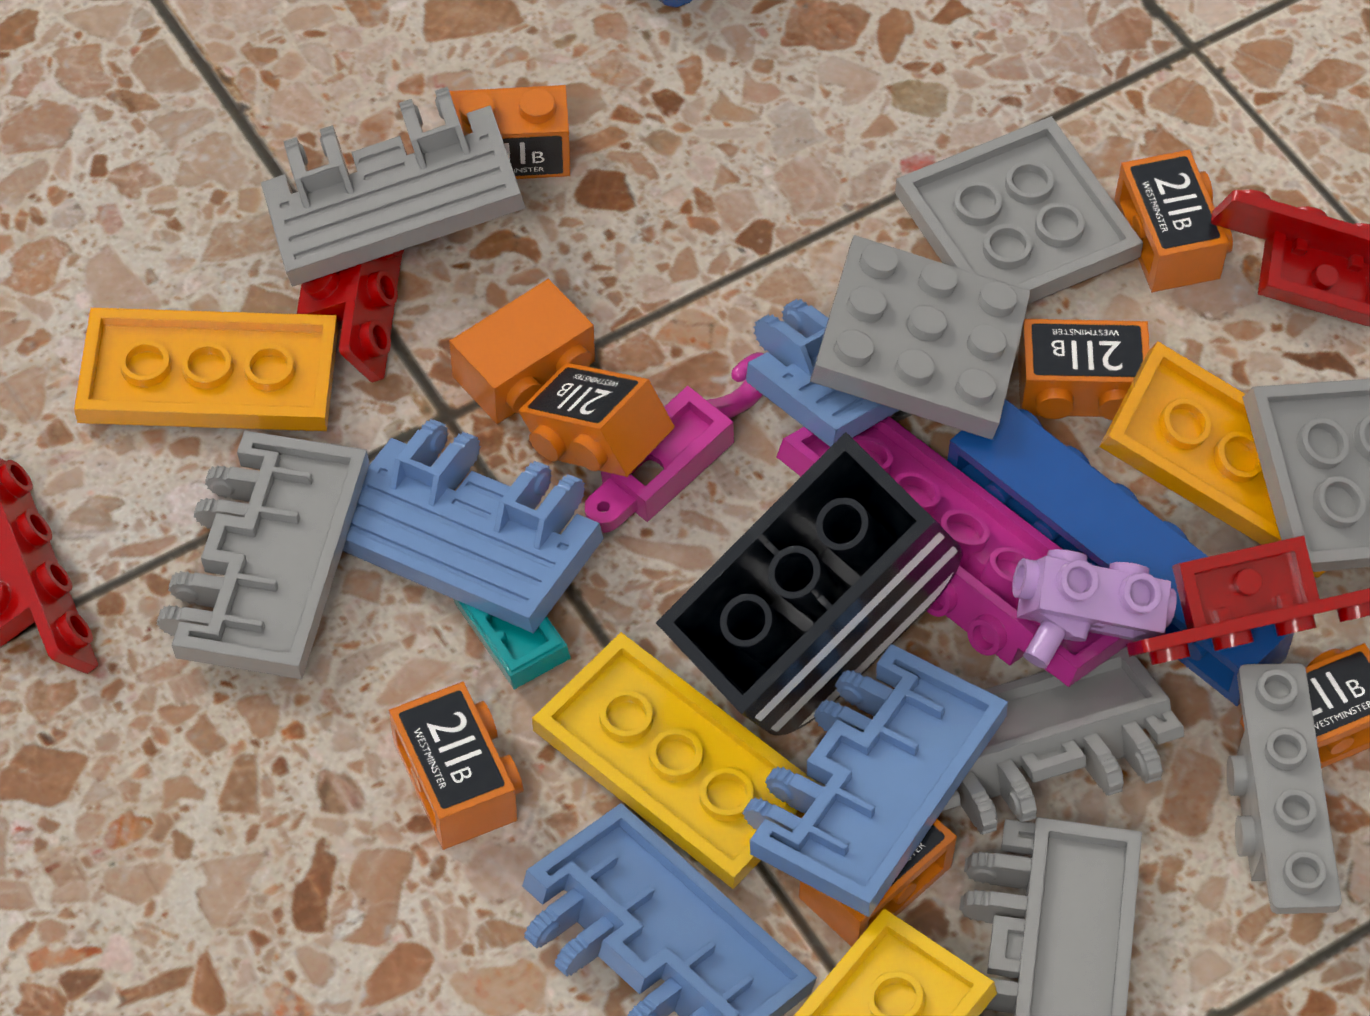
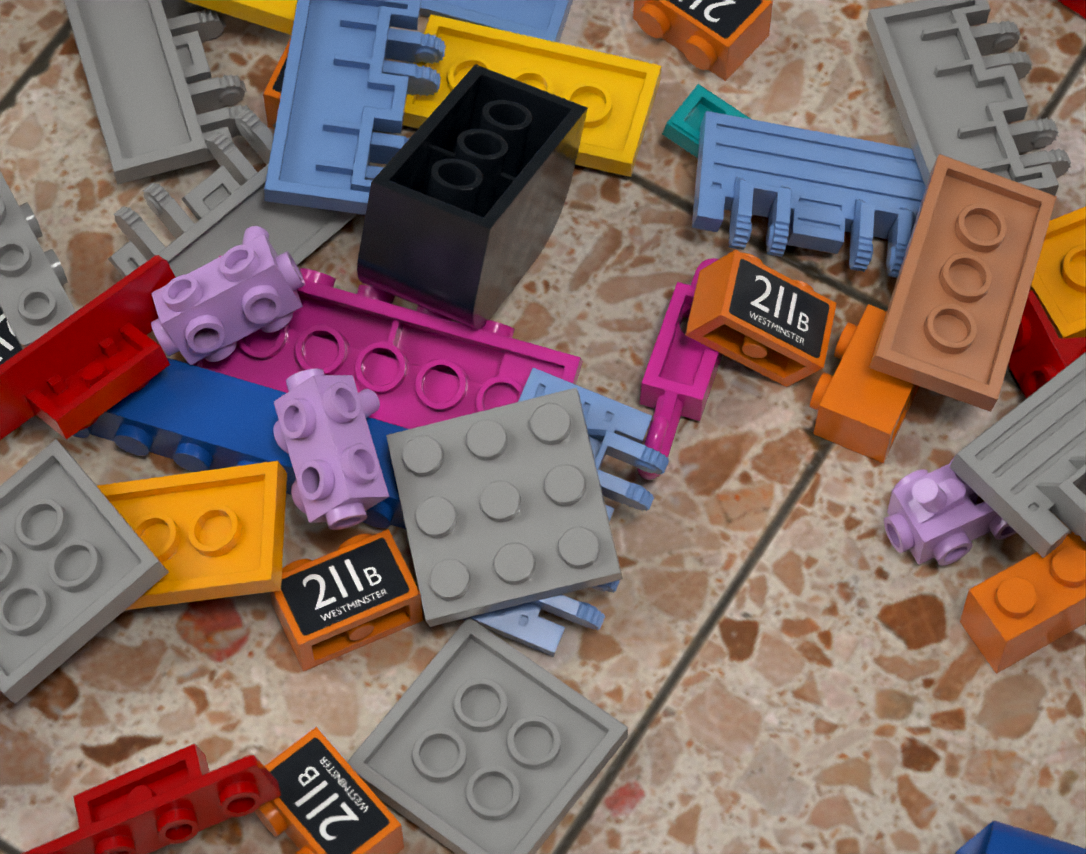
camera: 155 degrees right, 5 degrees up
none -> lavender brick [273,368,389,530]
none -> nougat plate [869,154,1057,412]
none -> lavender brick [884,458,1017,565]

